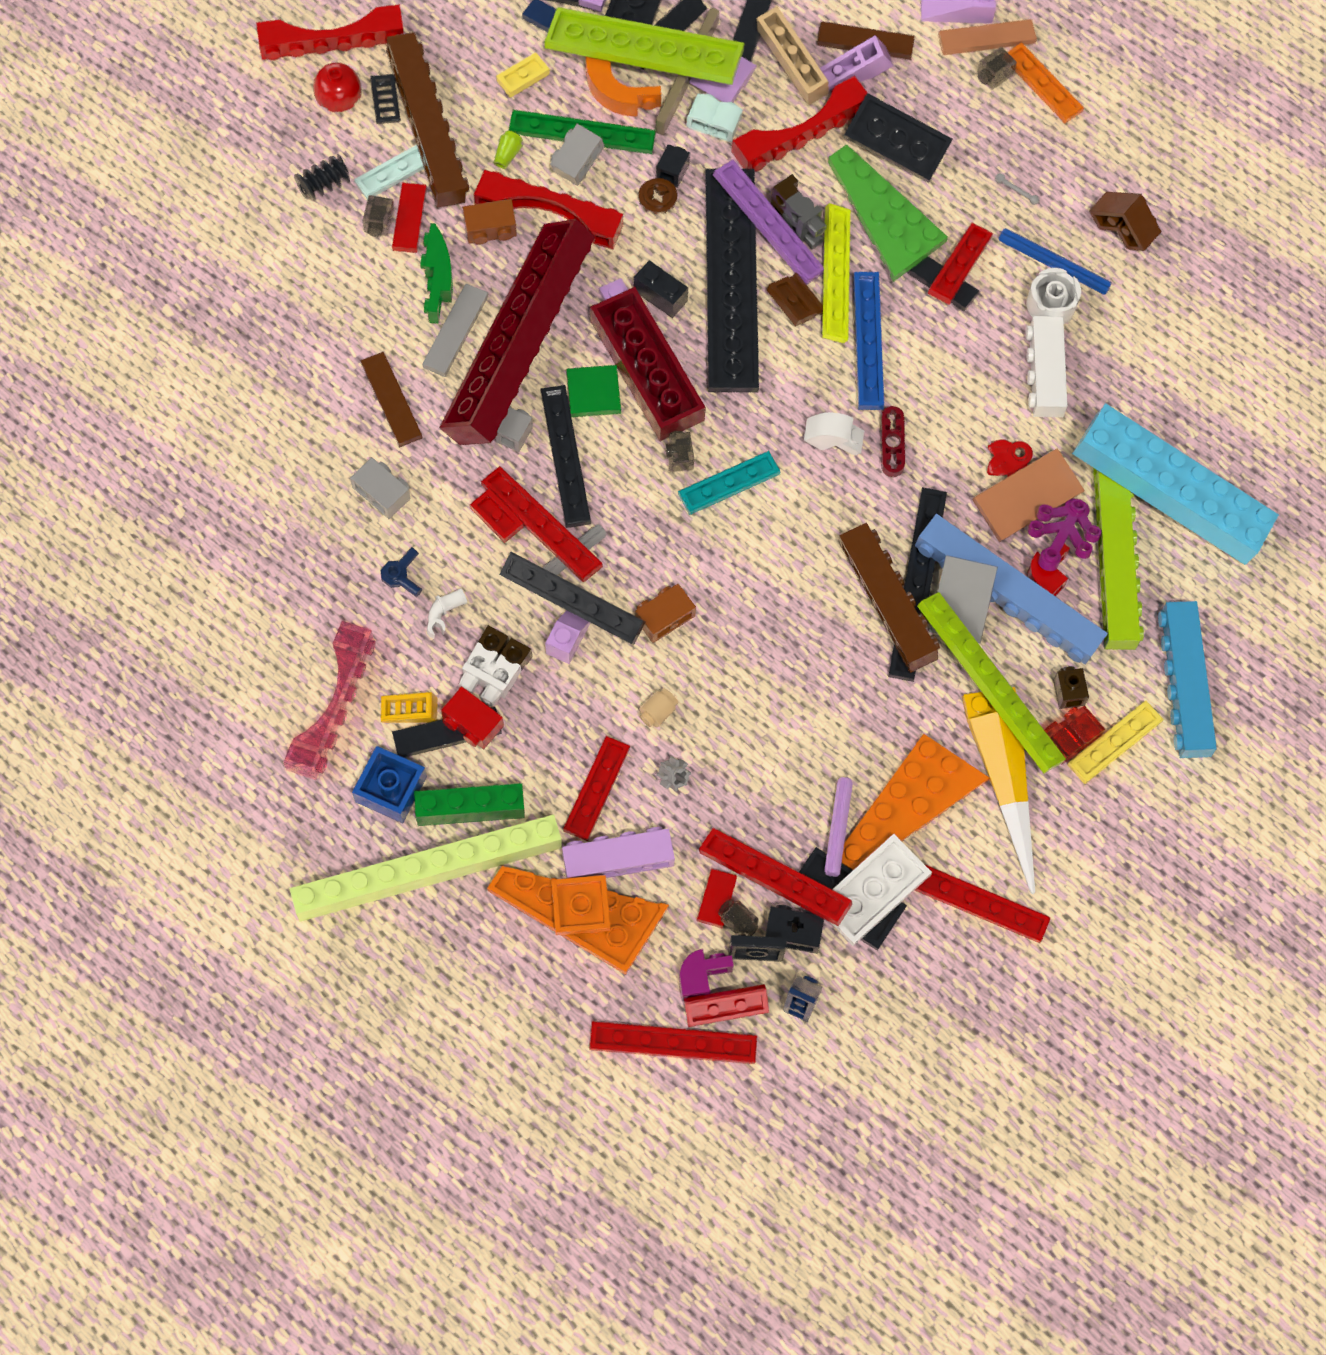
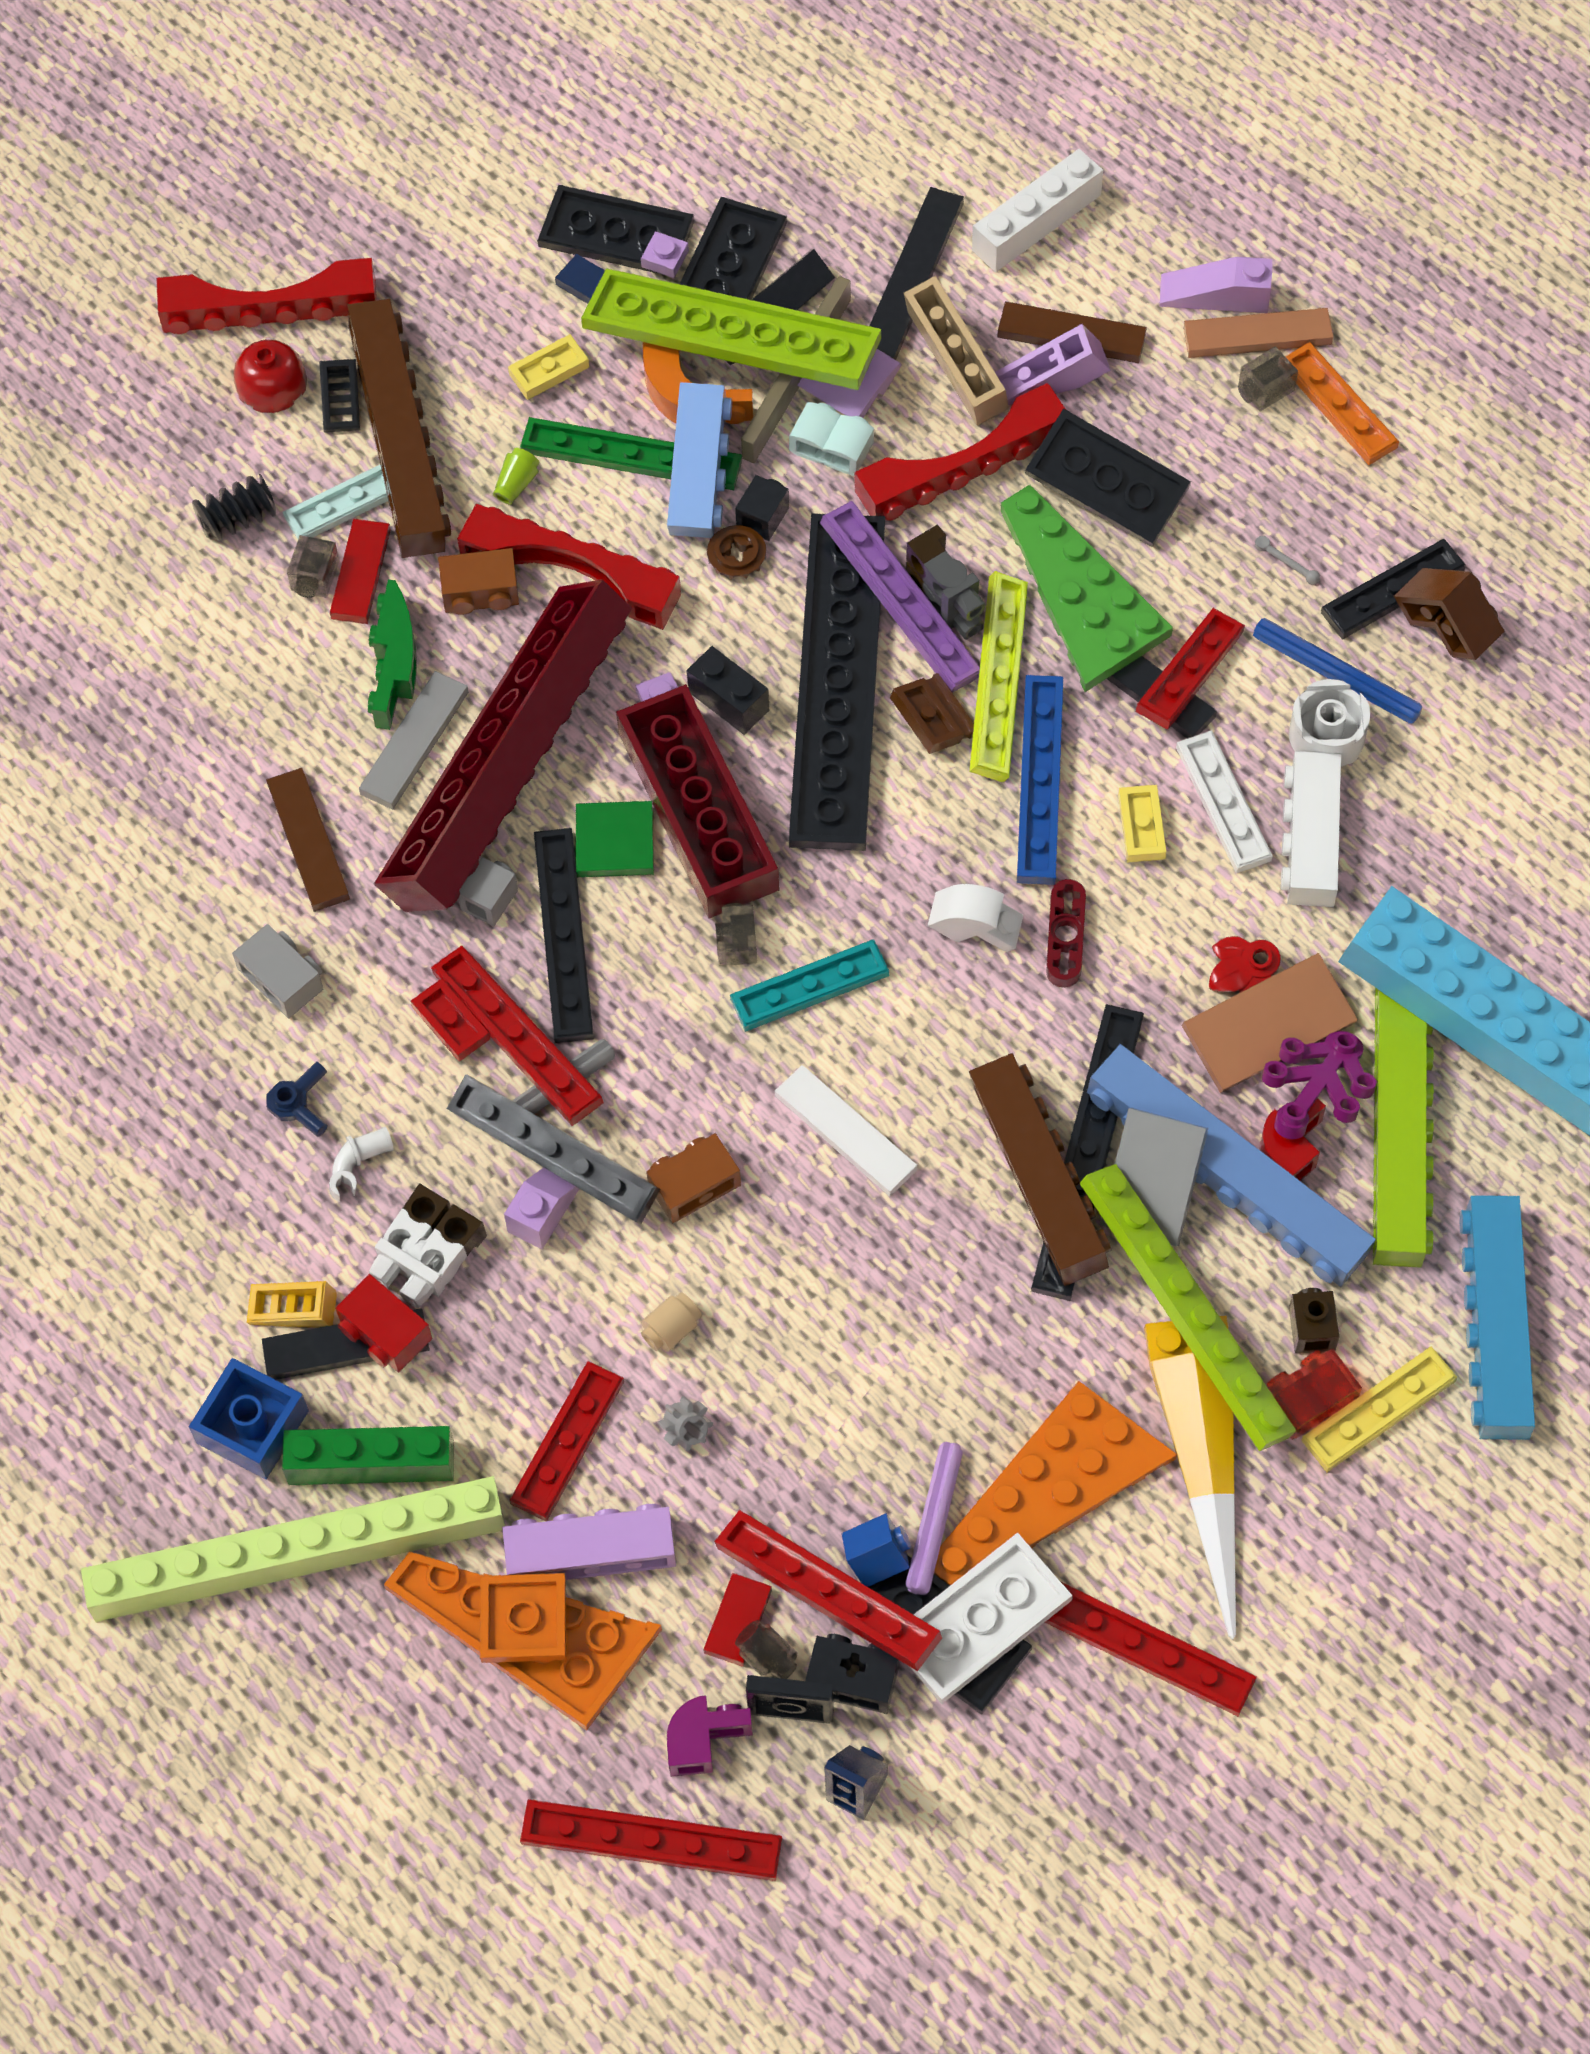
camera: 10 degrees right, 5 degrees down
clear pink arch [283,621,376,780] -> none
light grey brick [550,124,604,186] -> none
tile [684,984,769,1027] -> none
none -> light blue brick [667,382,732,538]
none -> white tile [775,1065,917,1197]
none -> blue brick [841,1513,911,1587]
none -> light yellow plate [1118,785,1166,863]
none -> white tile [1176,730,1273,874]
none -> black tile [1321,538,1466,640]

